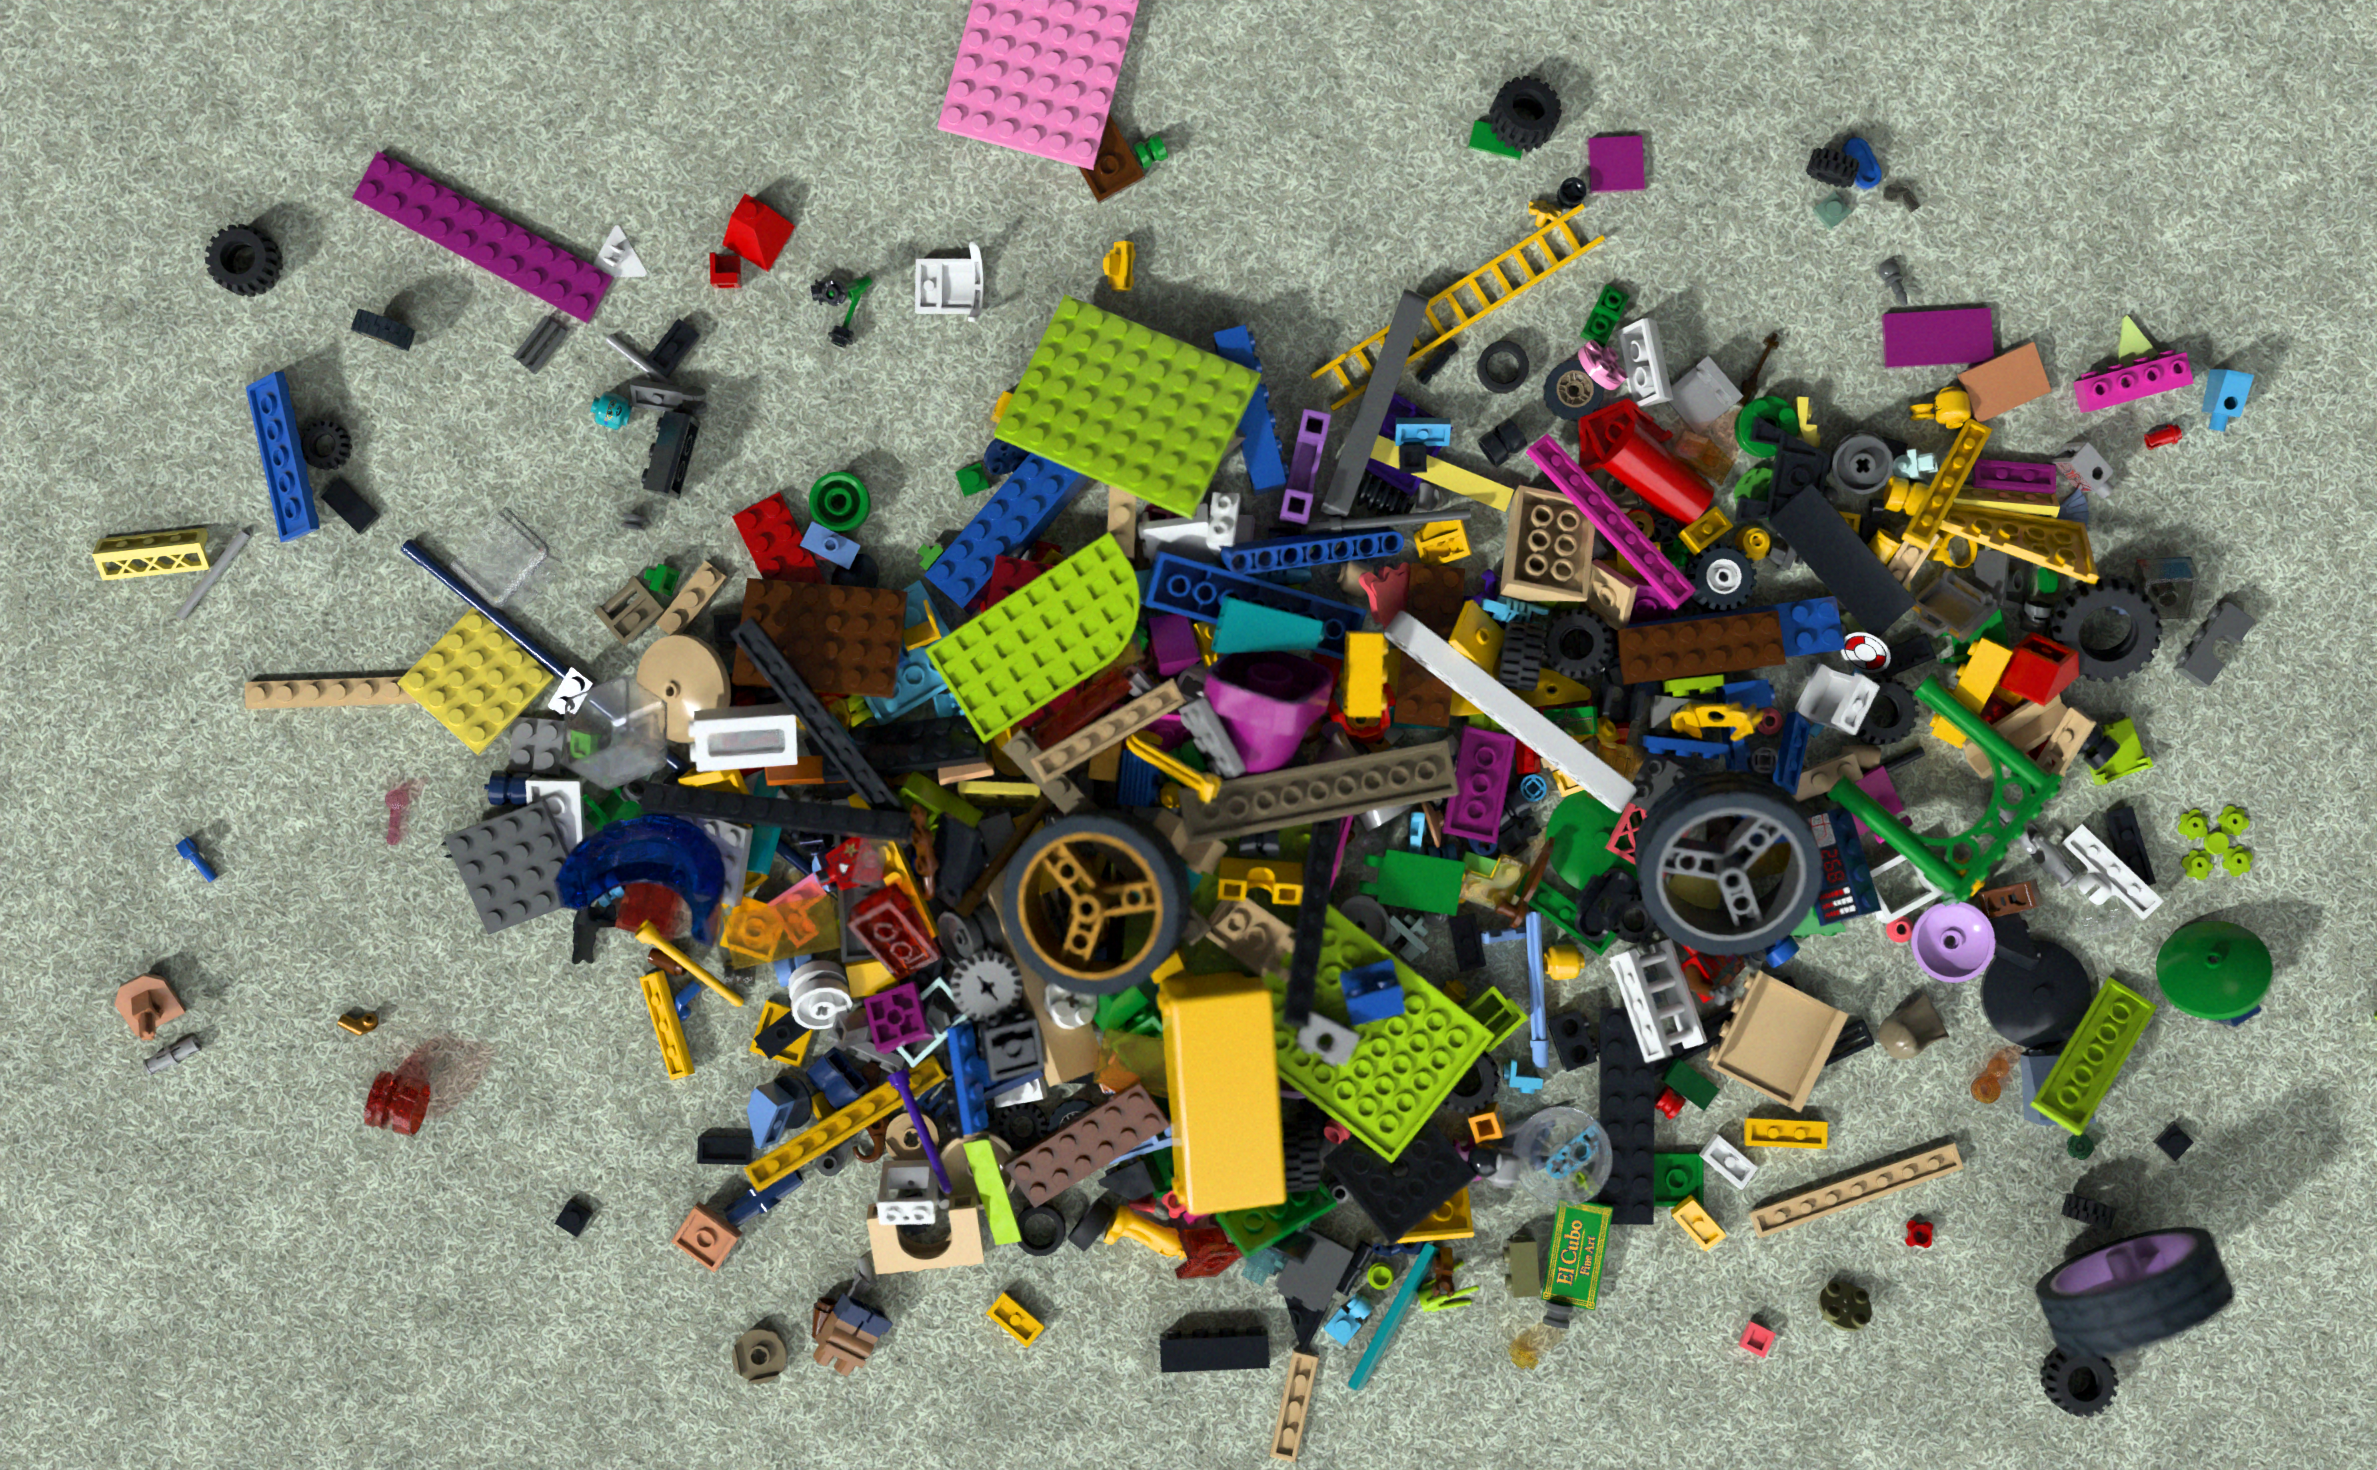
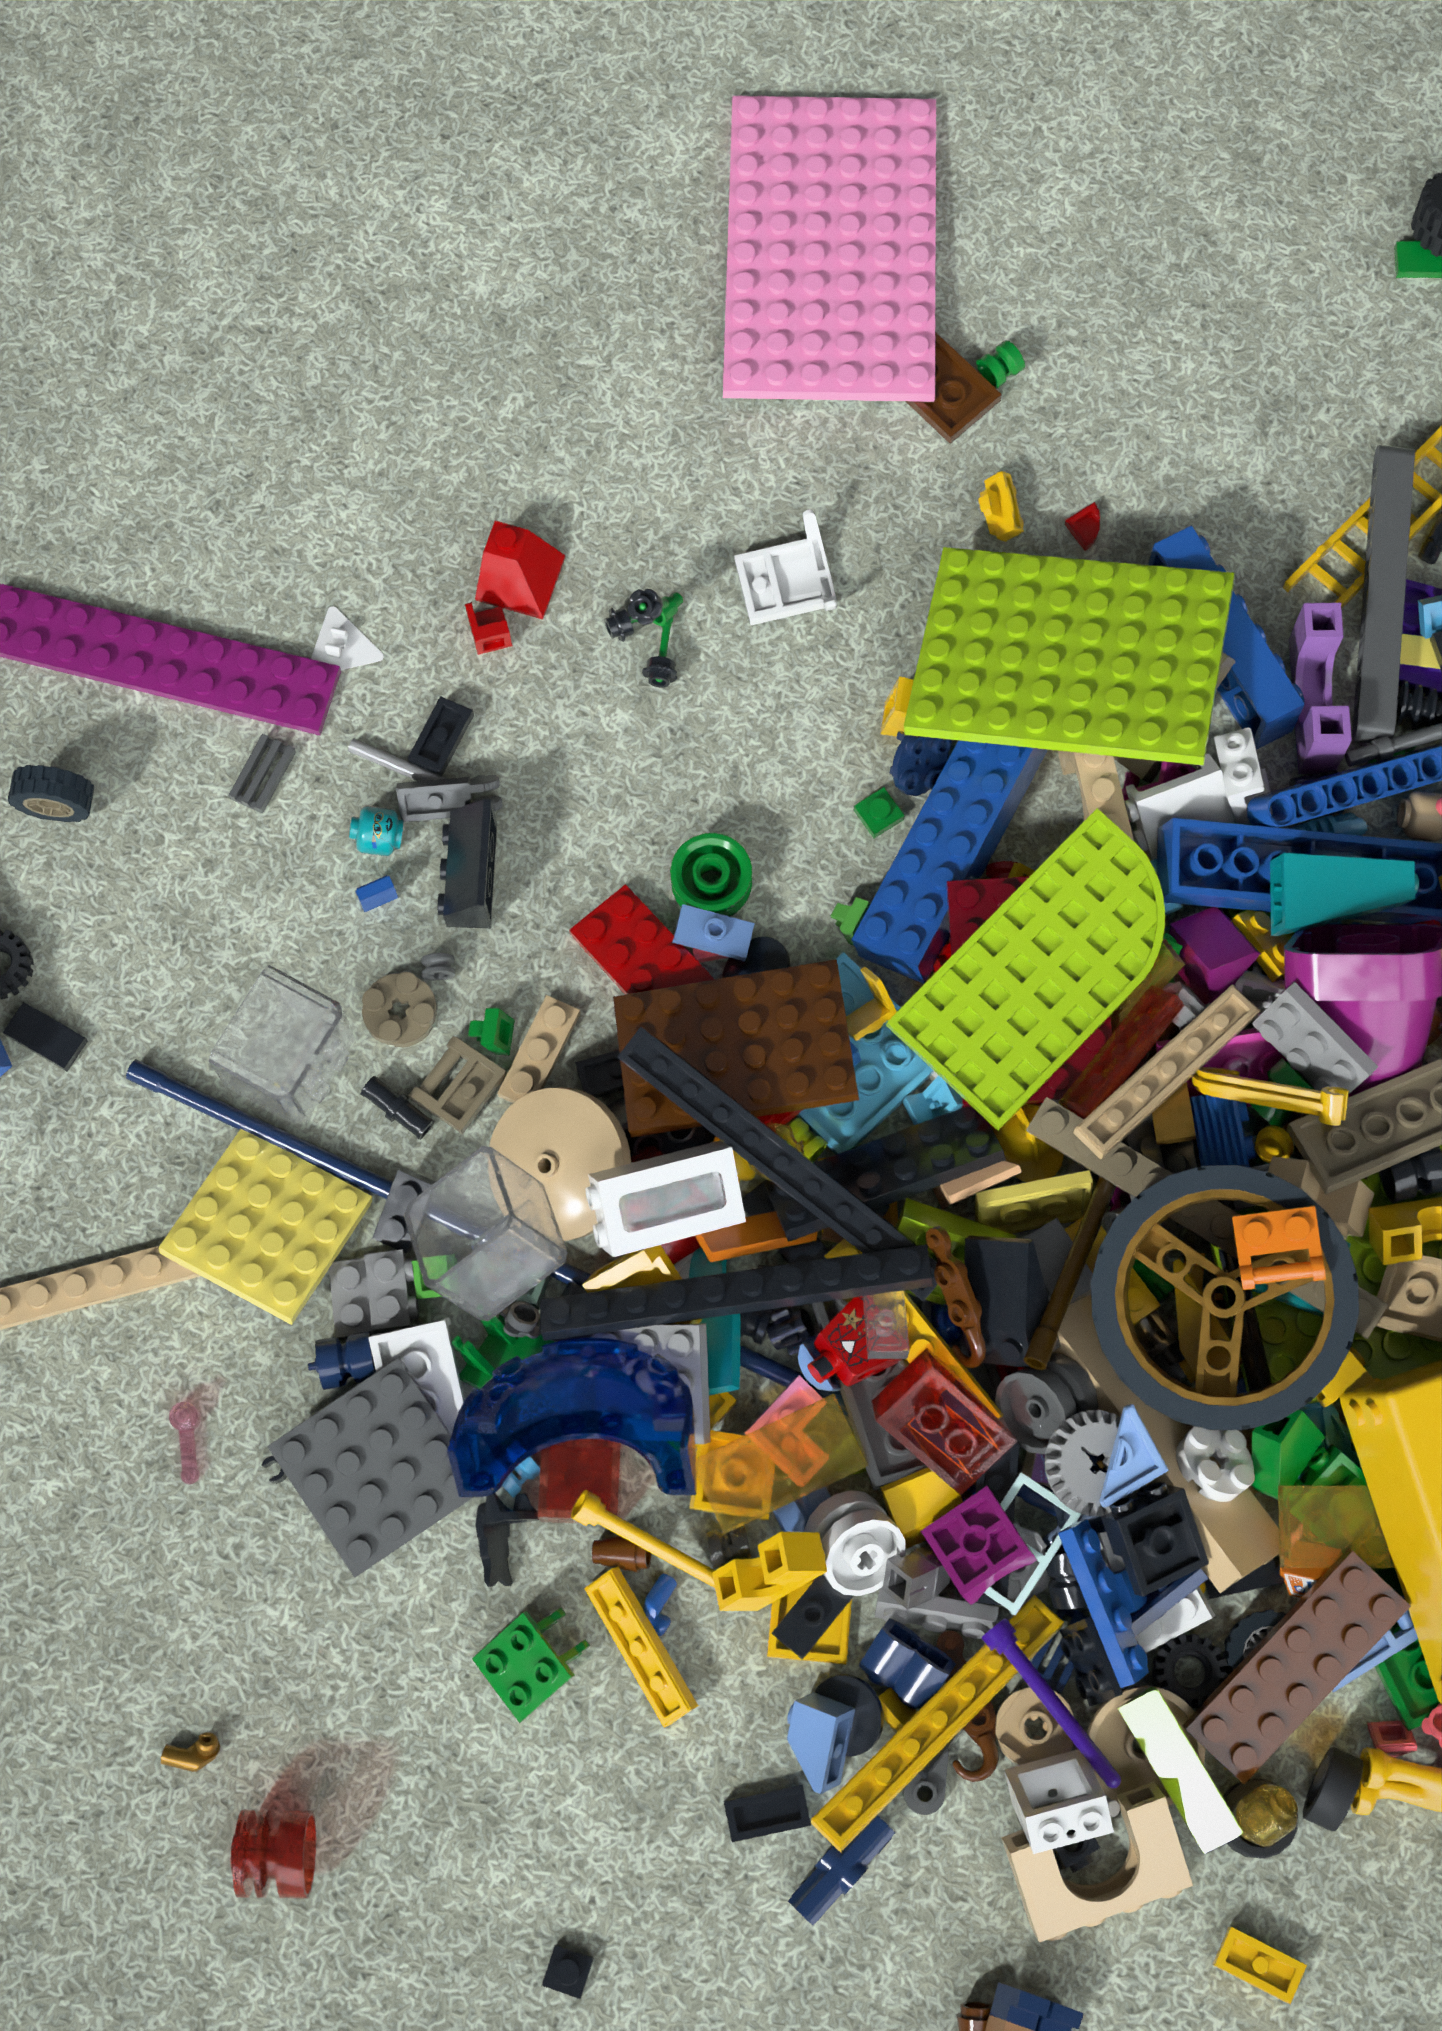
camera: 15 degrees left, 15 degrees down
nougat tile [671,1201,743,1273] -> none
light grey piece [847,1256,878,1299] -> none
black slope [1098,1155,1166,1200] -> none
none -> blue tile [355,875,398,912]
none -> black pin [360,1076,435,1140]
none -> dark tan plate [362,972,438,1048]
none -> green plate [472,1608,590,1723]
none -> yellow arch [712,1532,827,1611]
none -> red tile [1064,502,1100,551]
none -> light blue tile [1099,1404,1169,1507]
none -> orange plate [1232,1206,1326,1290]
none -> clear yellow head [1236,1784,1298,1847]

